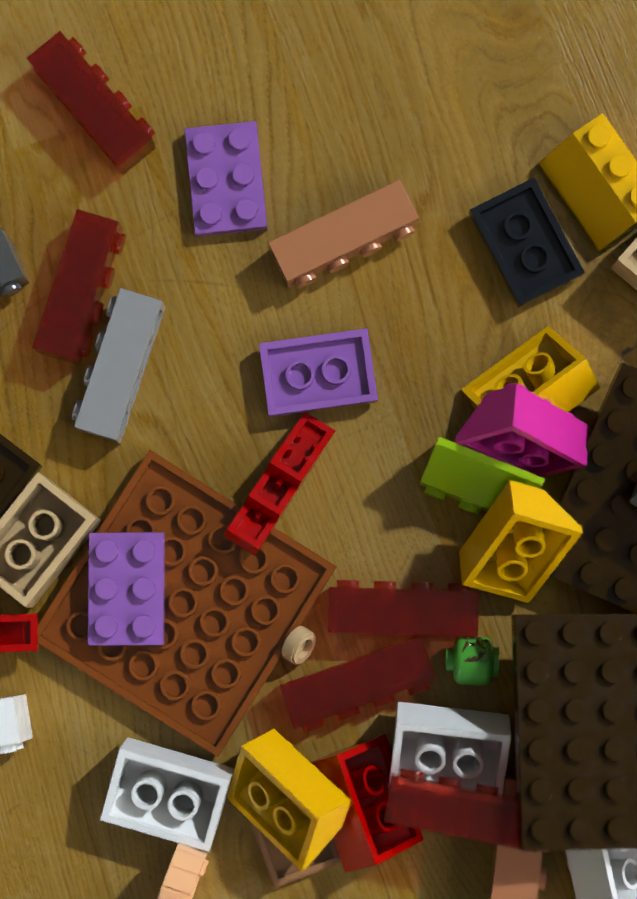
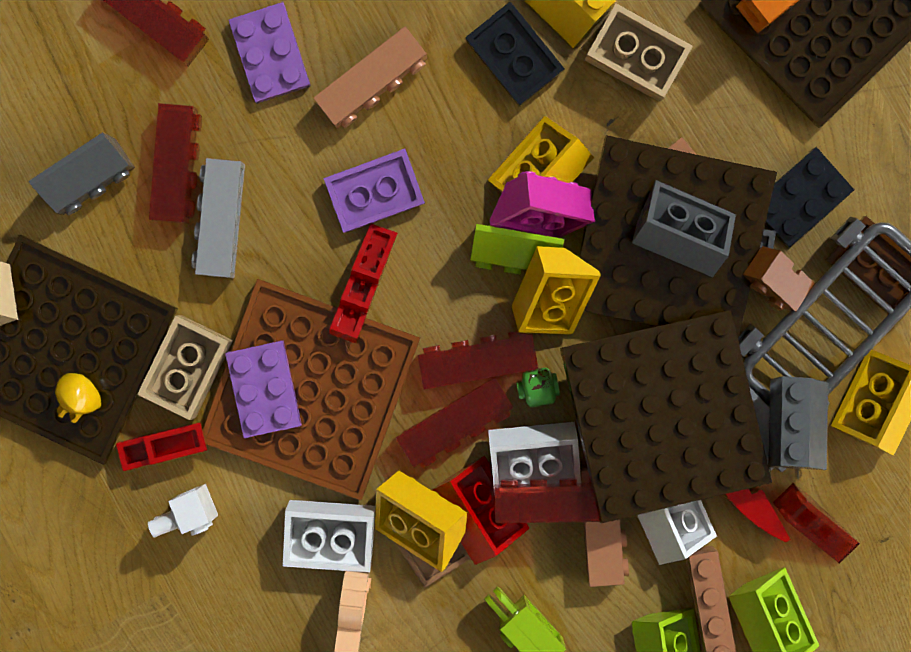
camera: 15 degrees left, 5 degrees up
tan tile [282,626,316,665] -> none

